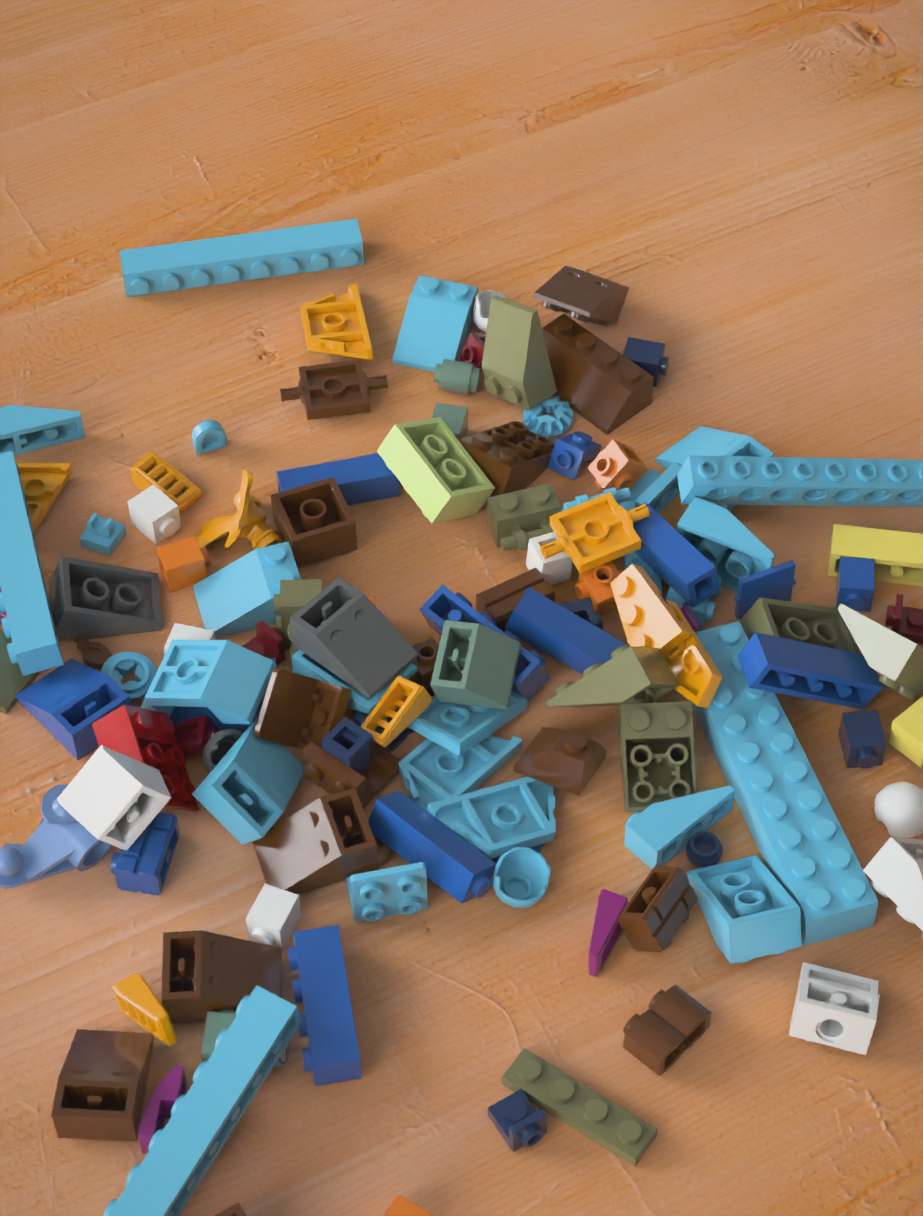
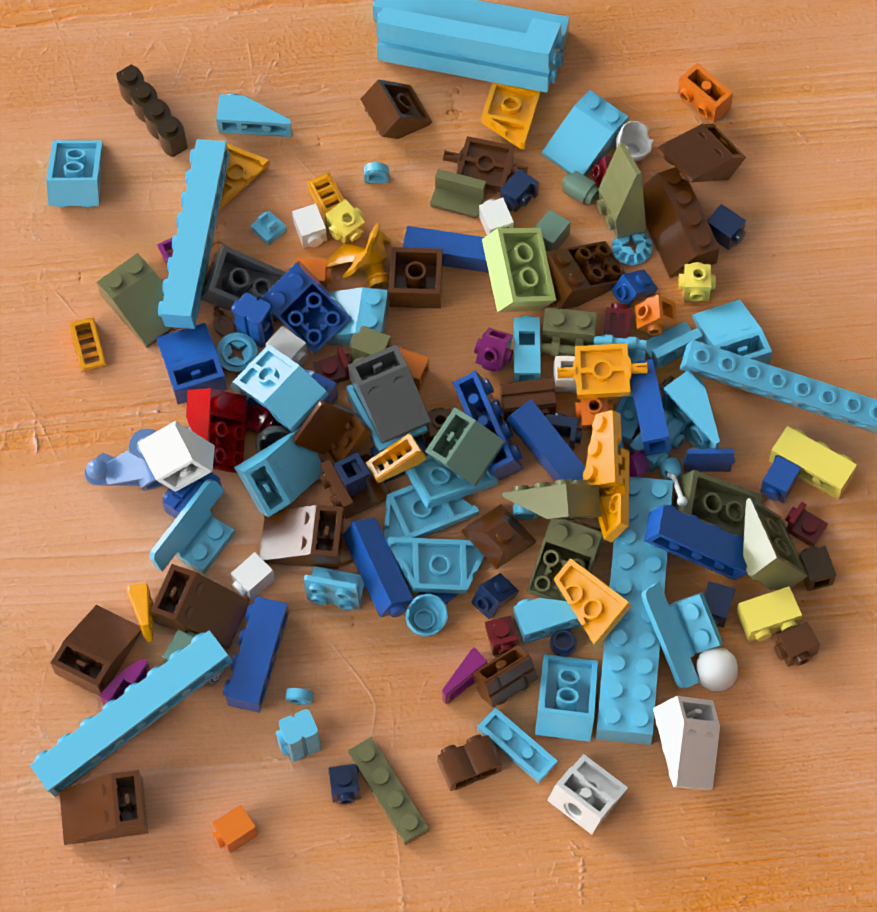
camera: 25 degrees right, 15 degrees up
none -> medium azure plate [150,479,235,575]
none -> blue brick [231,293,275,348]
none -> blue slope [260,261,351,354]
none -> medium azure brick [275,709,321,762]
none -> medium azure tile [285,688,314,705]
none -> light yellow brick [325,199,365,244]
none -> reddish brown slope [360,79,432,139]
none -> medium azure brick [376,7,565,93]
none -> olive panel [430,169,486,218]
none -> dark blue bracket [471,573,519,619]
none -> magenta brick [474,328,513,371]
none -> medium azure plate [477,707,558,784]
none -> white brick [479,198,514,235]
none -> dark red bracket [485,616,519,655]
none -> dark blue brick [500,169,539,212]
none -> medium azure tile [512,504,539,520]
none -> medium azure brick [514,315,541,382]
none -> light orange wing [554,558,632,648]
none -> dark red bracket [604,303,632,338]
none -> medium azure plate [642,582,723,688]
none -> hinge [660,458,688,507]
none -> orange brick [678,63,733,124]
none -> light yellow brick [679,262,716,302]

